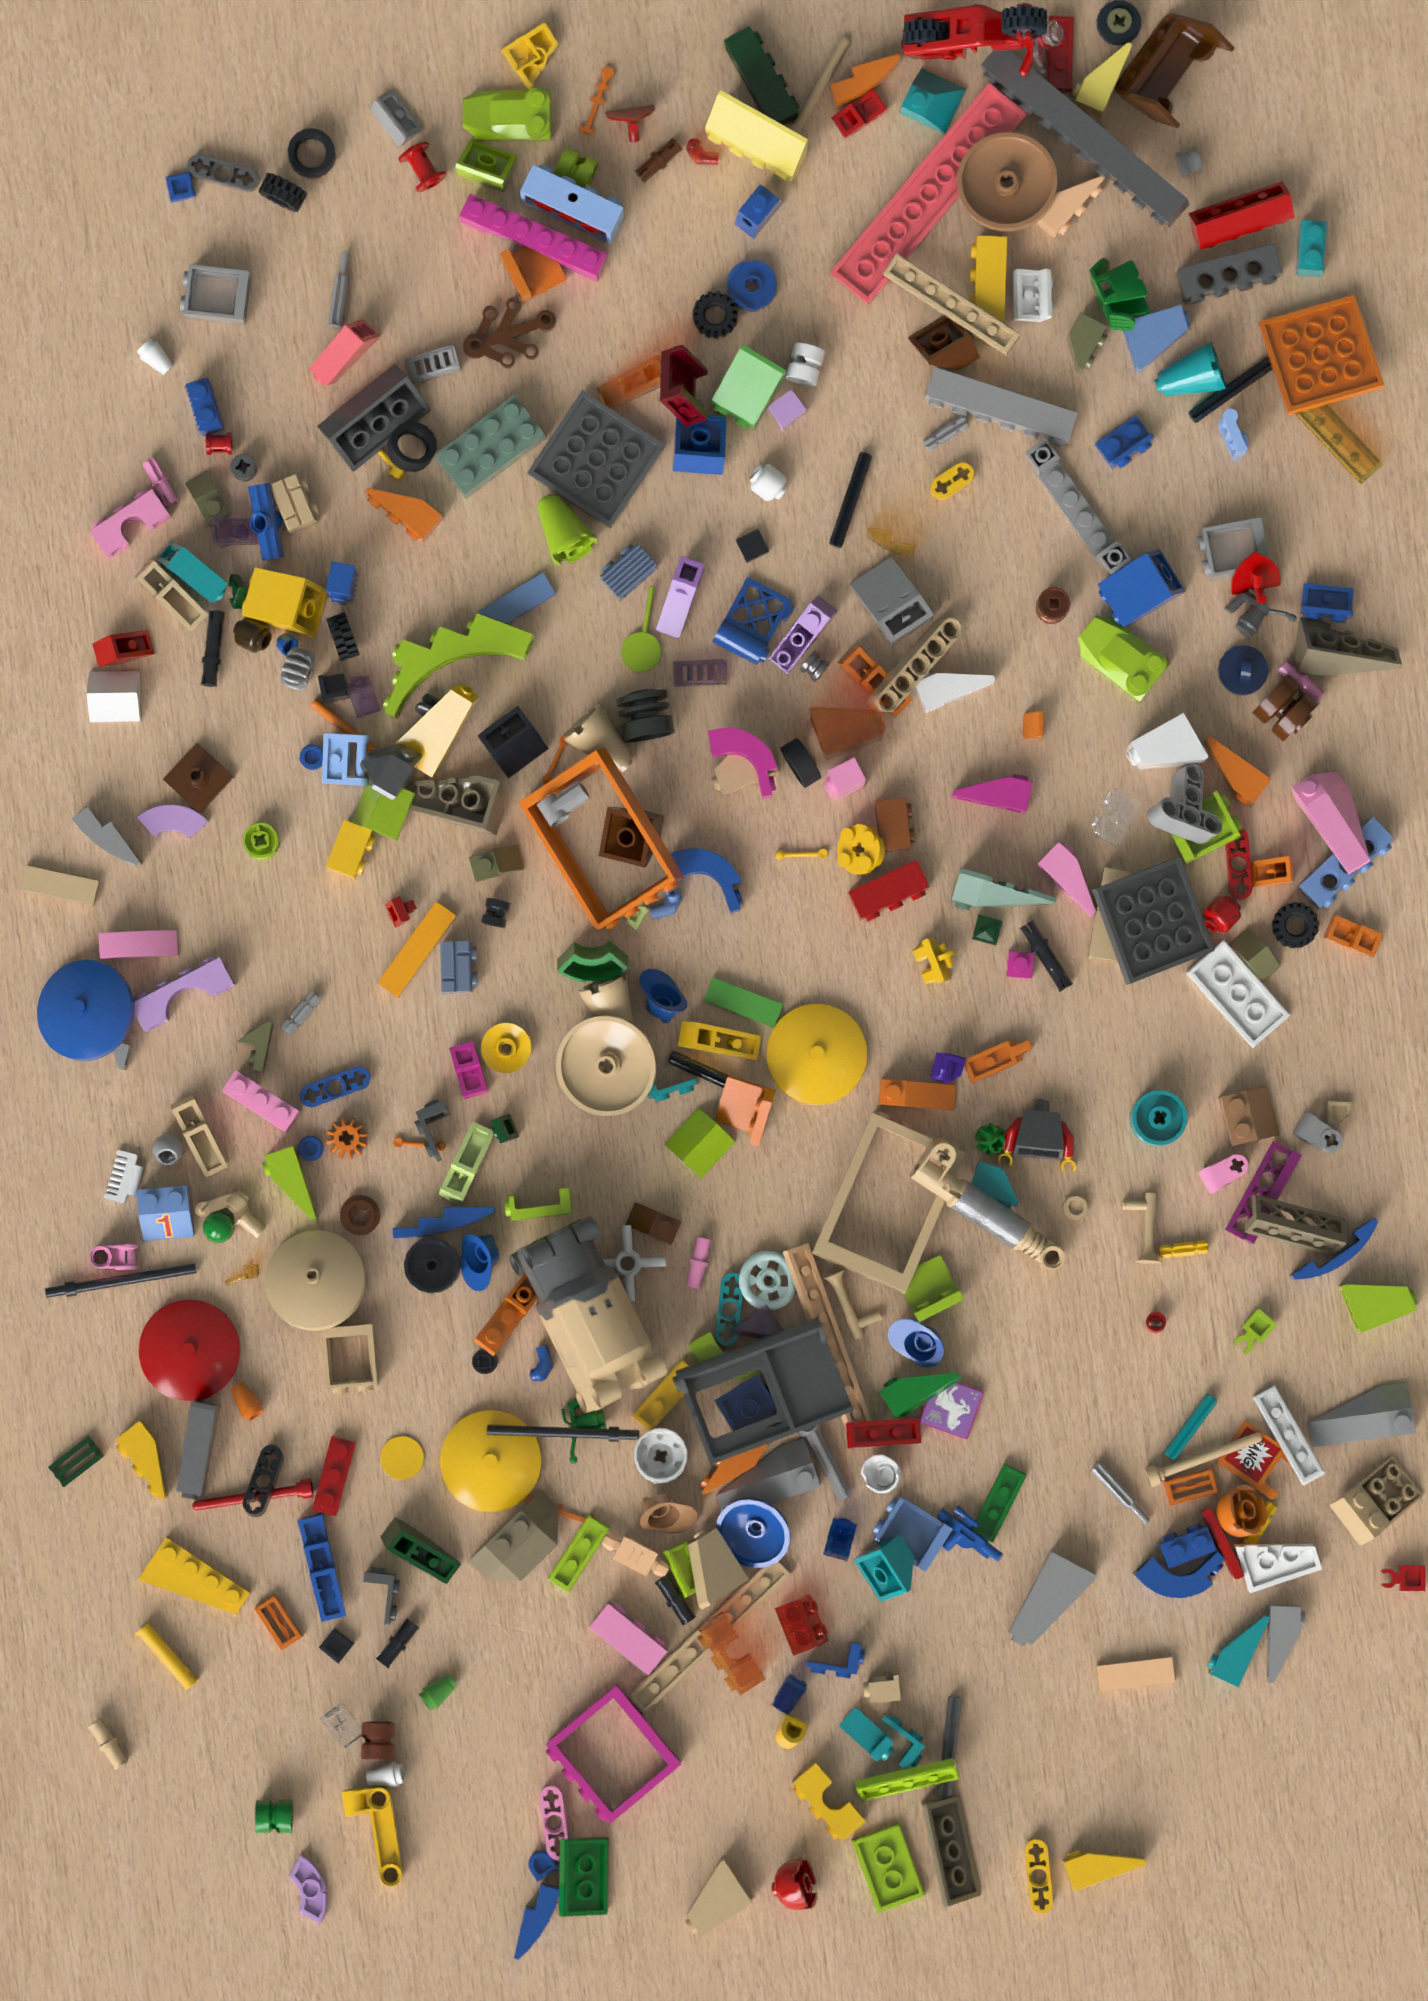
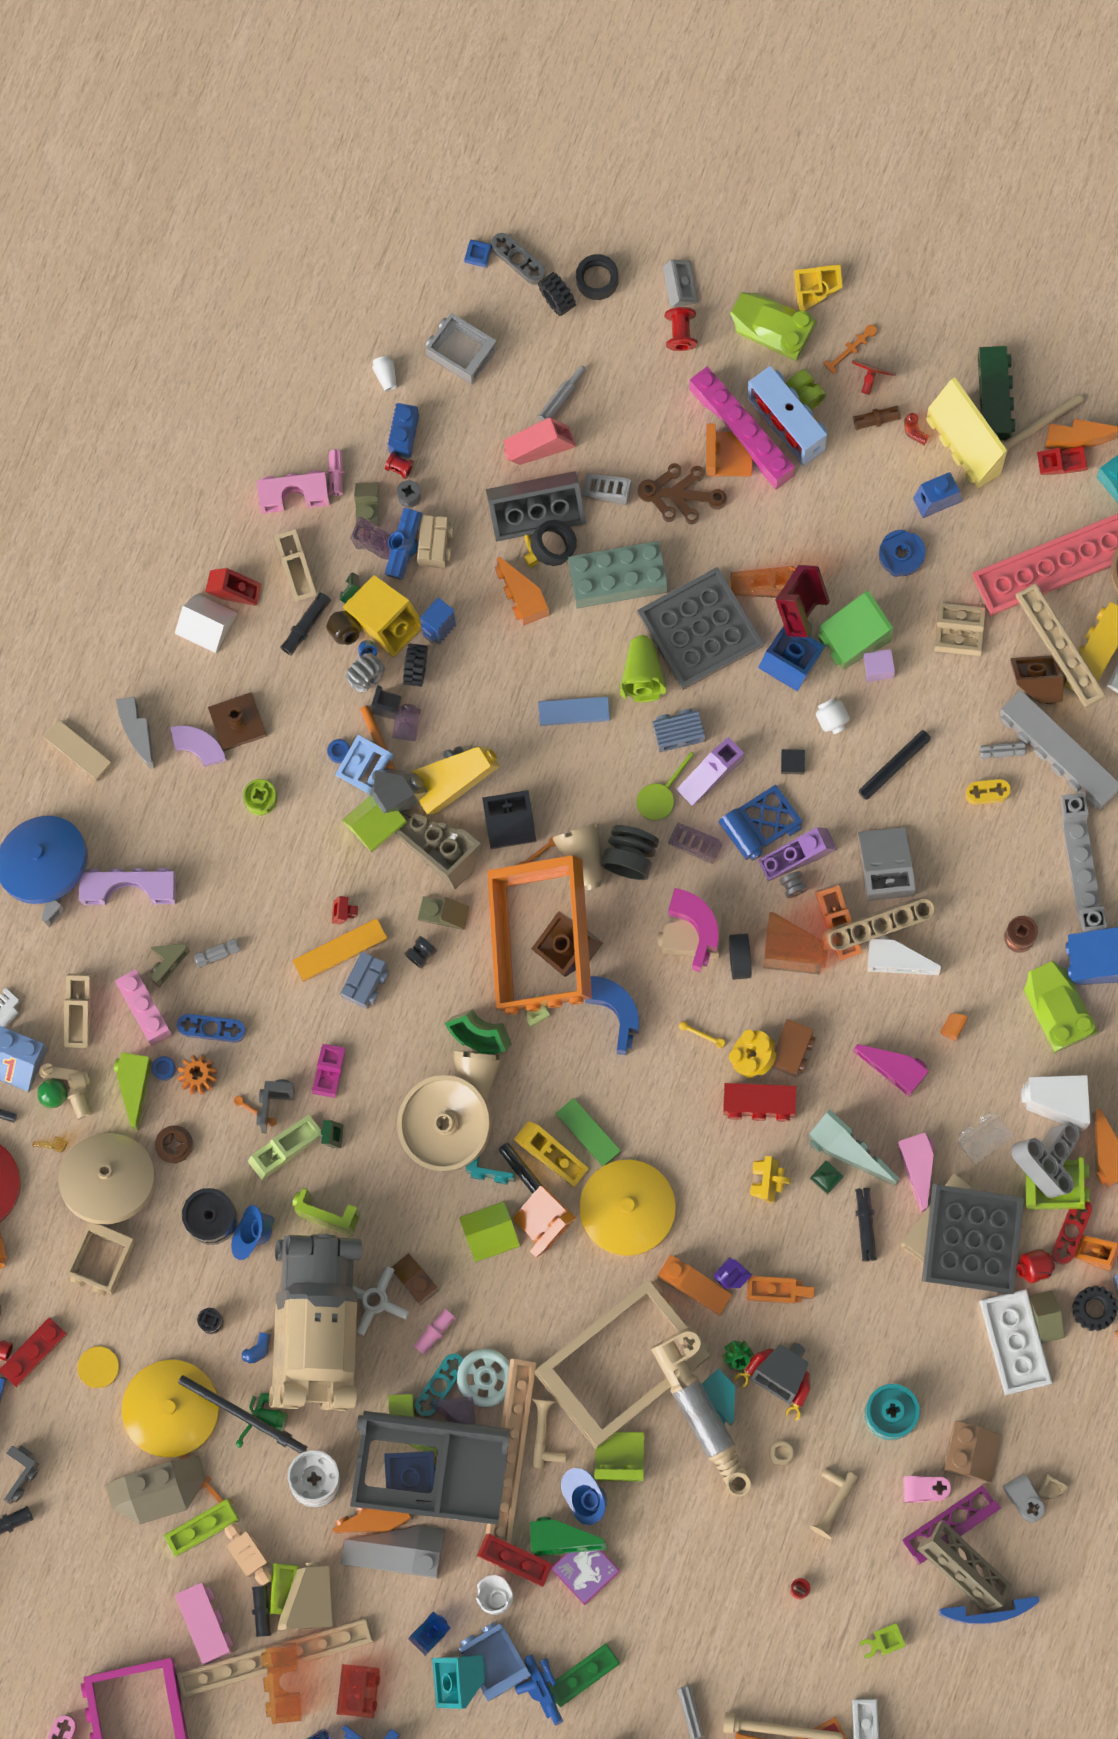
camera: 35 degrees right, 10 degrees down
bright pink slope [98,930,179,960] -> none
light grey piece [152,1134,184,1165] -> none
teal slope [156,541,228,603] -> none
yellow brick [326,820,376,879] -> none
dark green slope [380,1517,461,1584] -> none
lime arch [383,613,535,719] -> none
blue slope [393,1207,495,1239] -> none
bright green cone [418,1675,457,1711] -> none
lime slope [455,139,517,192] -> none
orange slope [474,1273,538,1356] -> none
yellow dish [481,1023,531,1073] -> none
light grey piece [537,780,591,827] -> none
yellow tile [632,1359,690,1431] -> none
blue piece [639,969,687,1024] -> none
medium nougat piece [640,1493,698,1533] -> none
medium blue arm [650,888,682,919] -> none
black tyre [693,291,738,339] -> none
blue dish [716,1497,791,1568] -> none
white wheel [785,343,825,386] -> none
light grey axle [799,1424,852,1501] -> none
bright pink brick [823,757,866,801] -> none
clear yellow slope [866,527,916,558] -> none
dark pink plate [1006,951,1034,979] -> none
yellow axle [1158,1240,1209,1259] -> none
teal axle [1164,1394,1217,1460] -> none
lime slope [1338,1284,1418,1333] -> none
none -> tan slope [934,603,985,656]

